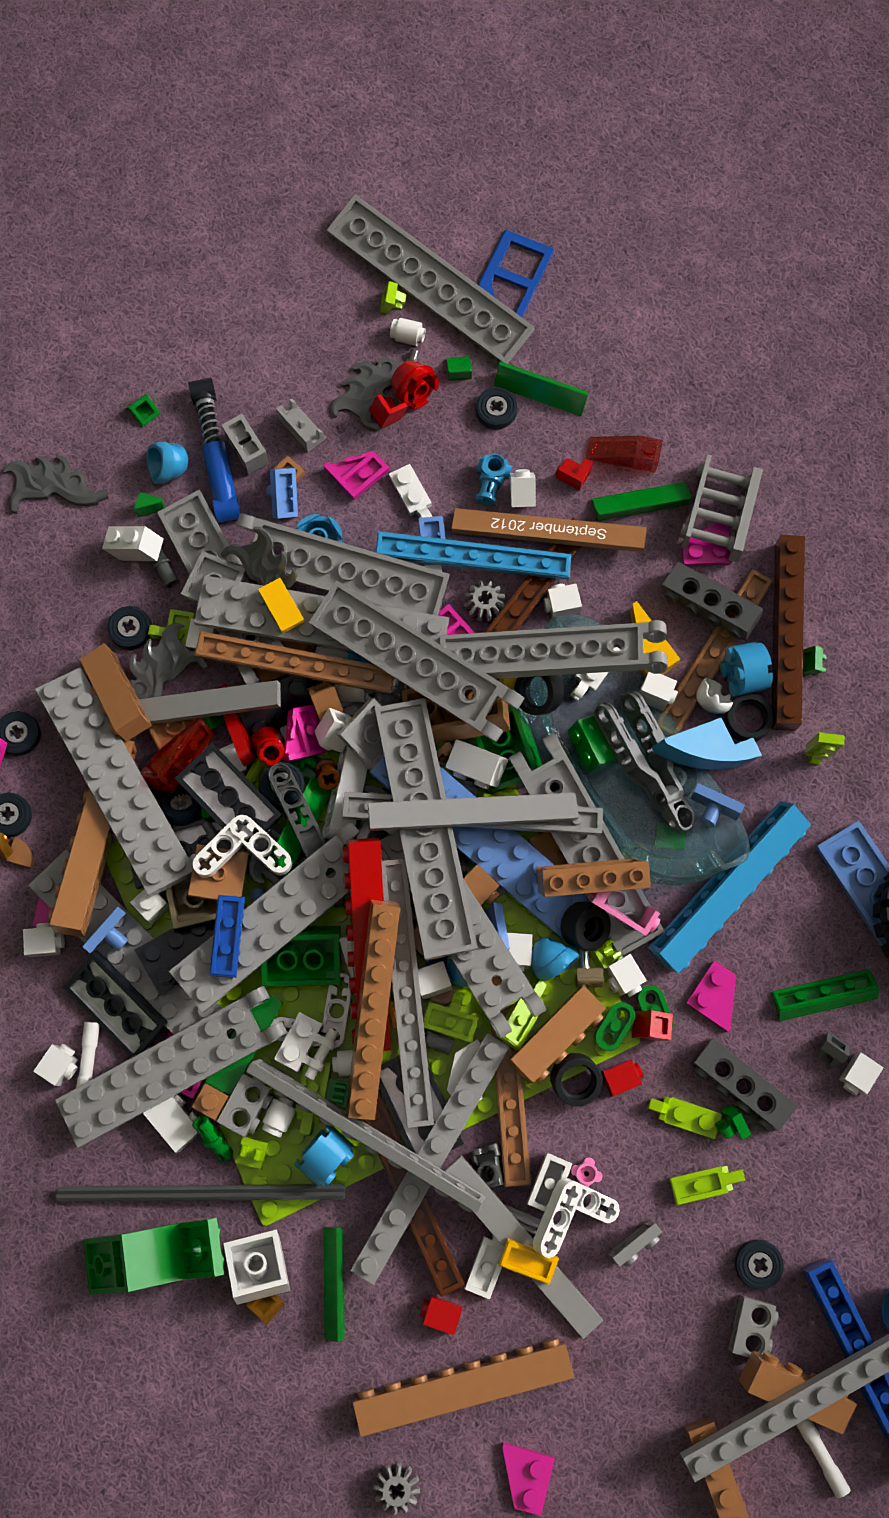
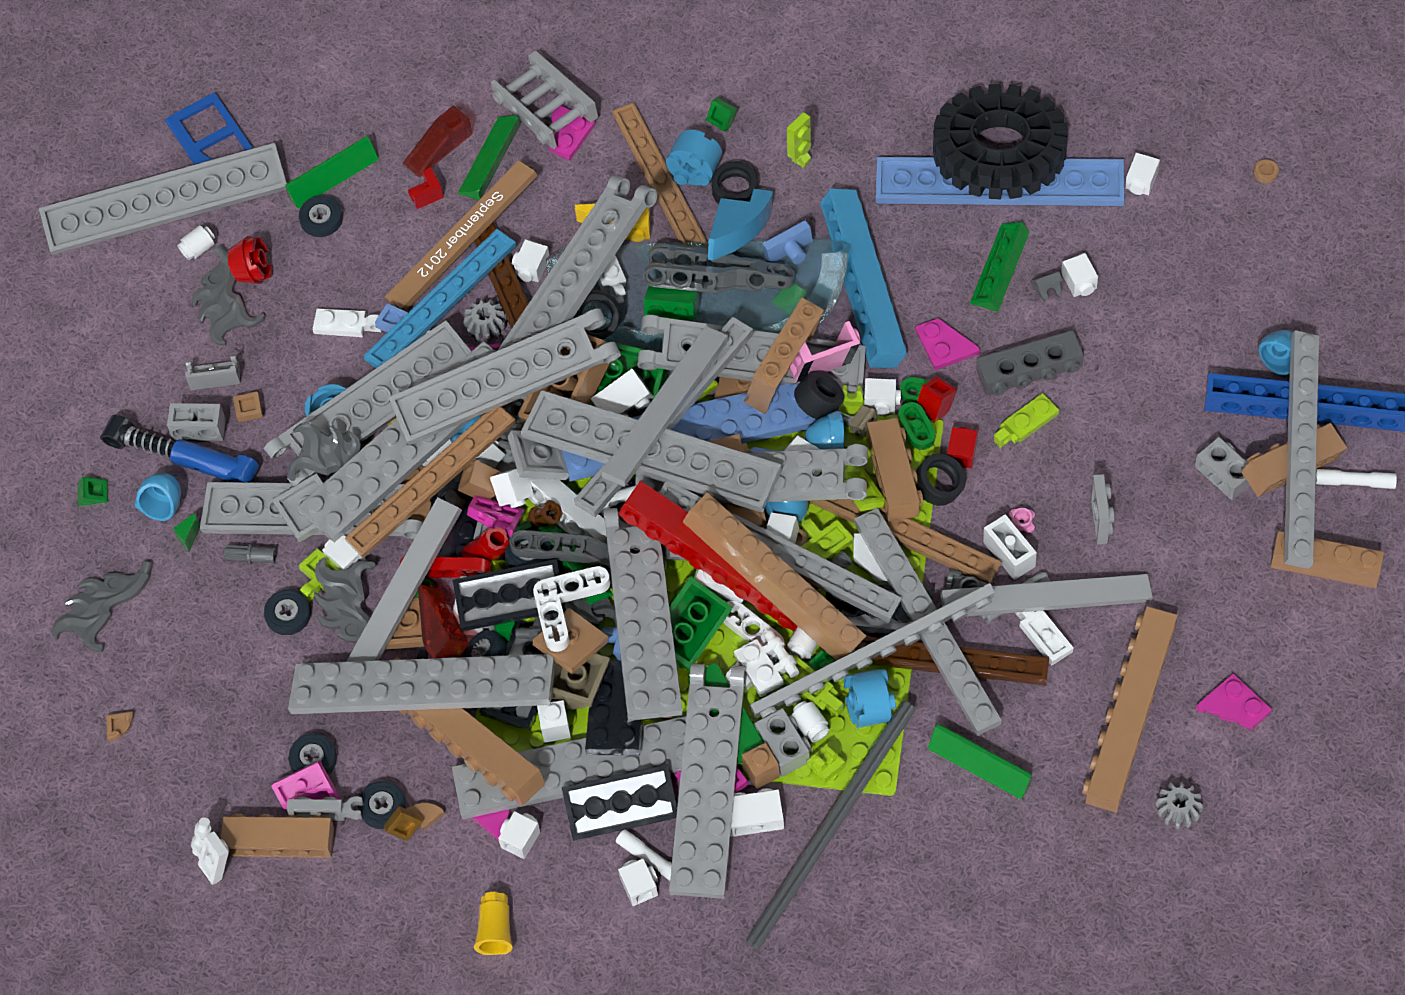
camera: 50 degrees left, 15 degrees down
medium nougat brick [80,643,152,742] -> none
medium blue tile [82,906,128,953] -> none
green bracket [83,1218,224,1295] -> none
white brick [102,526,163,561] -> none
green pin [192,1115,233,1162] -> none
blue tile [209,895,245,978] -> none
white brick [223,1230,290,1305] -> none
pearl gold plate [246,1295,285,1325] -> none
yellow tile [258,578,305,634] -> none
medium blue tile [266,468,298,519] -> none
dark pink wing [323,451,390,500] -> none
red panel [369,394,408,429] -> none
lime tile [379,281,407,314] -> none
red brick [420,1295,463,1335] -> none
green slope [446,356,472,381] -> none
dark azure connector [475,454,512,506] -> none
yellow tile [498,1238,559,1285] -> none
white brick [510,469,536,507] -> none
white beam [533,1178,620,1258] -> none
white brick [639,671,678,711] -> none
dark grey brick [662,562,763,641] -> none
lime hinge [669,1166,745,1205] -> none
white hair [696,678,733,714] -> none
green tile [715,1104,751,1140] -> none
black bush [735,1239,784,1290] -> none
reddish brown brick [771,535,805,731] -> none

